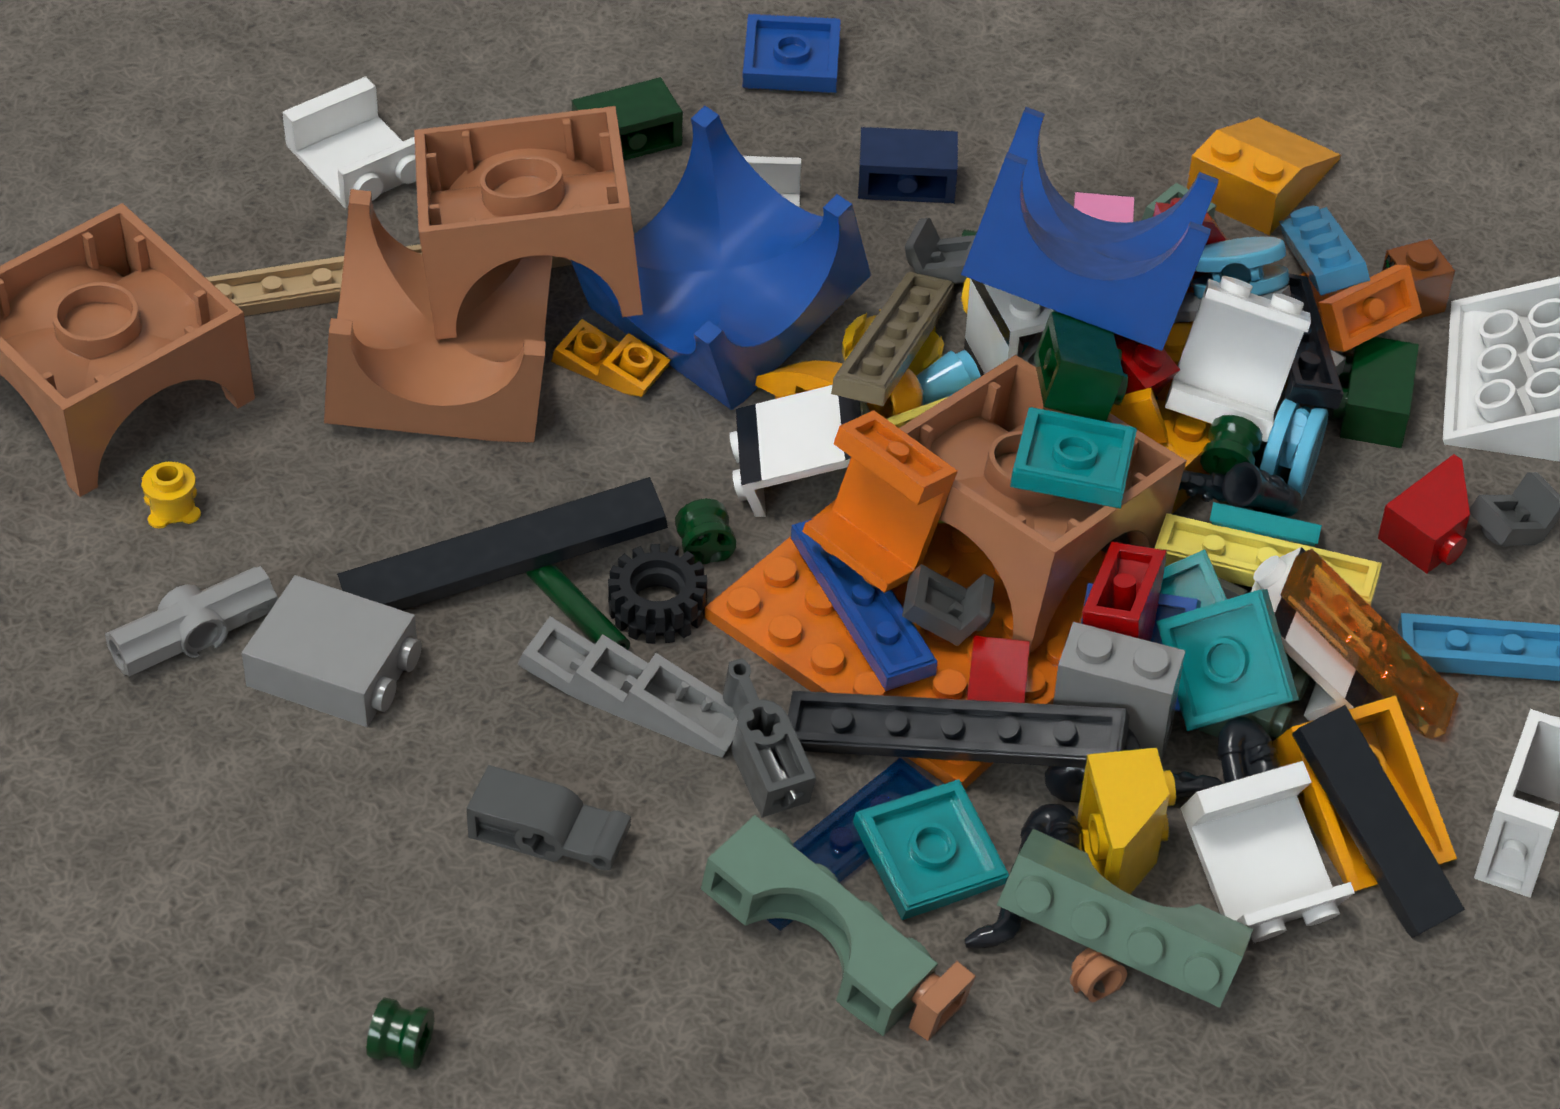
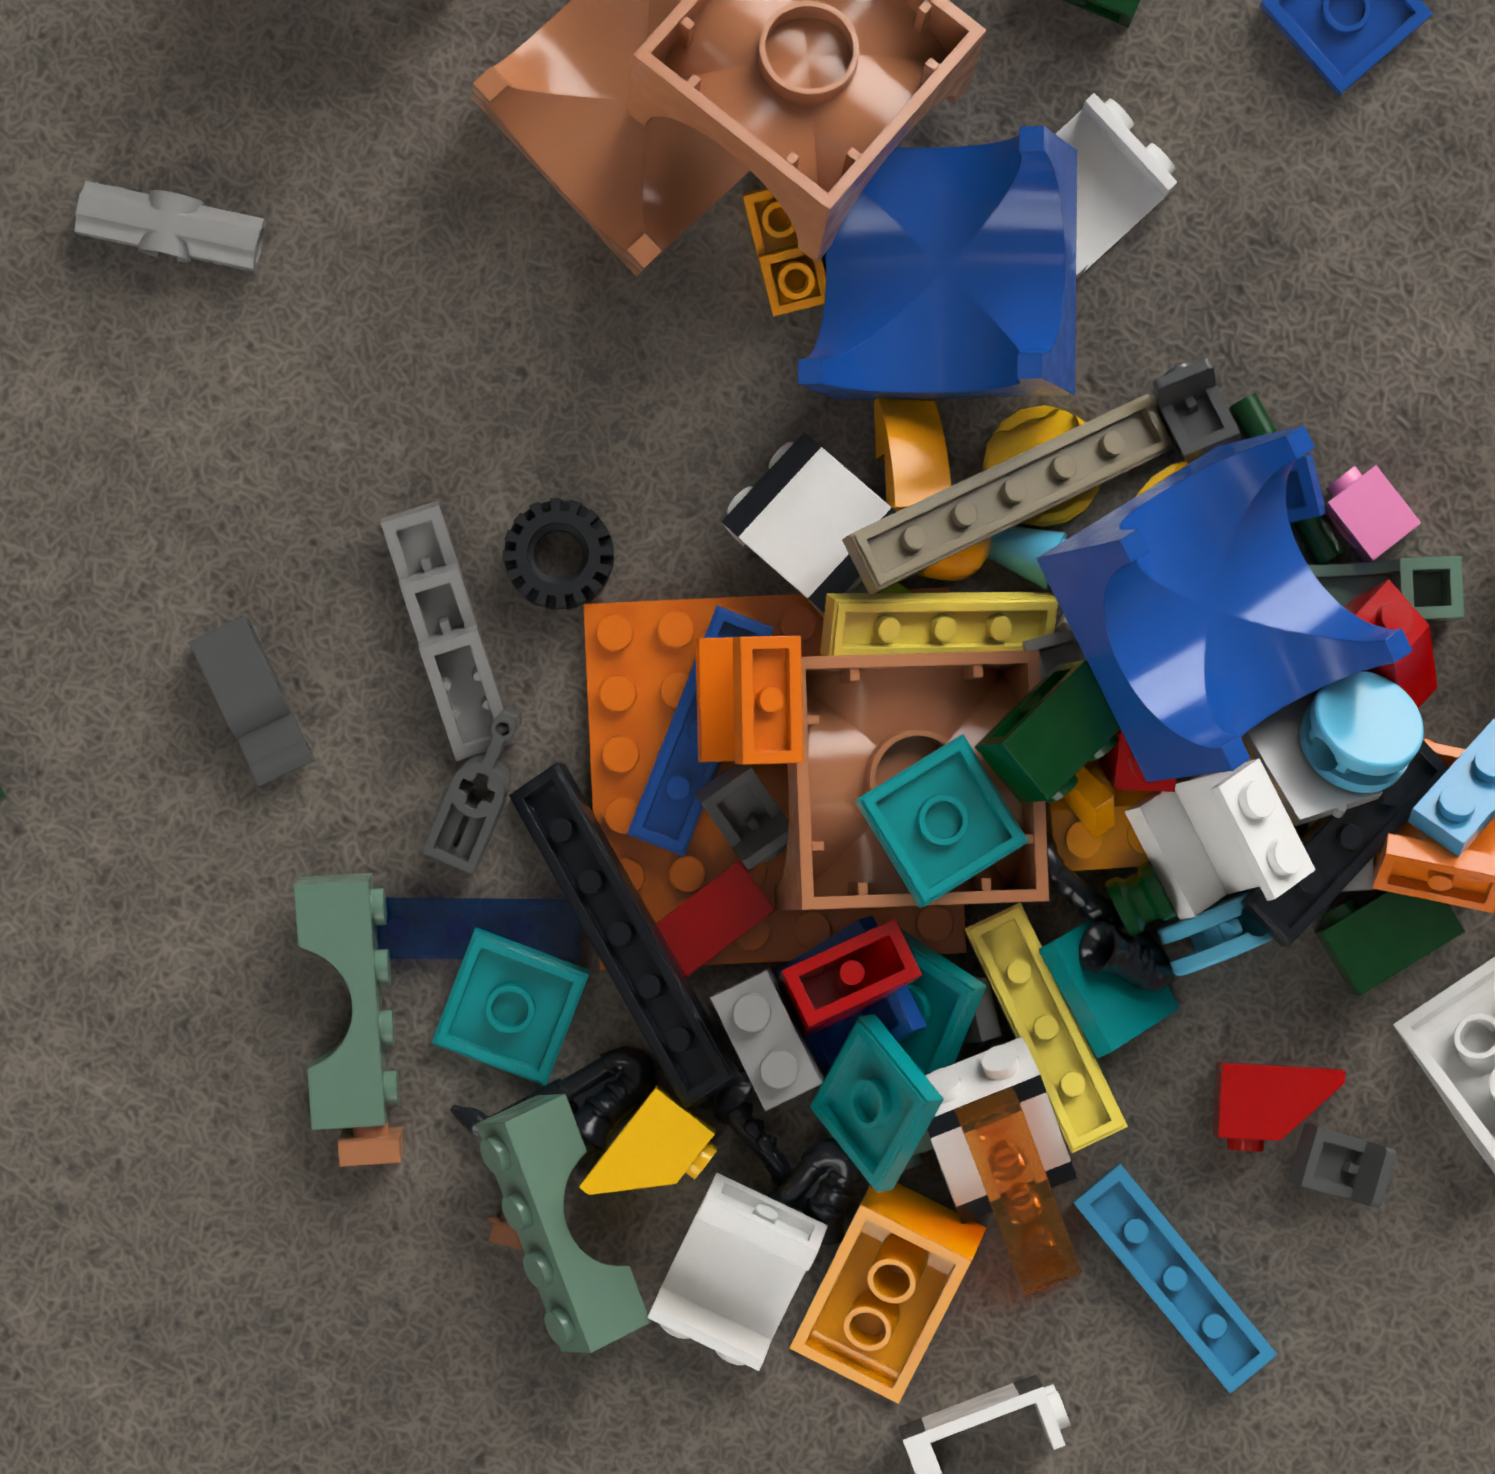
camera: 50 degrees right, 40 degrees up
yellow brick [141,462,201,529] -> none
light grey brick [242,575,422,727] -> none
black tile [337,477,668,611] -> none
dark green piece [525,564,630,650] -> none
dark green wheel [675,498,736,564] -> none
dark blue brick [858,127,958,203] -> none
black tile [1292,705,1465,938] -> none

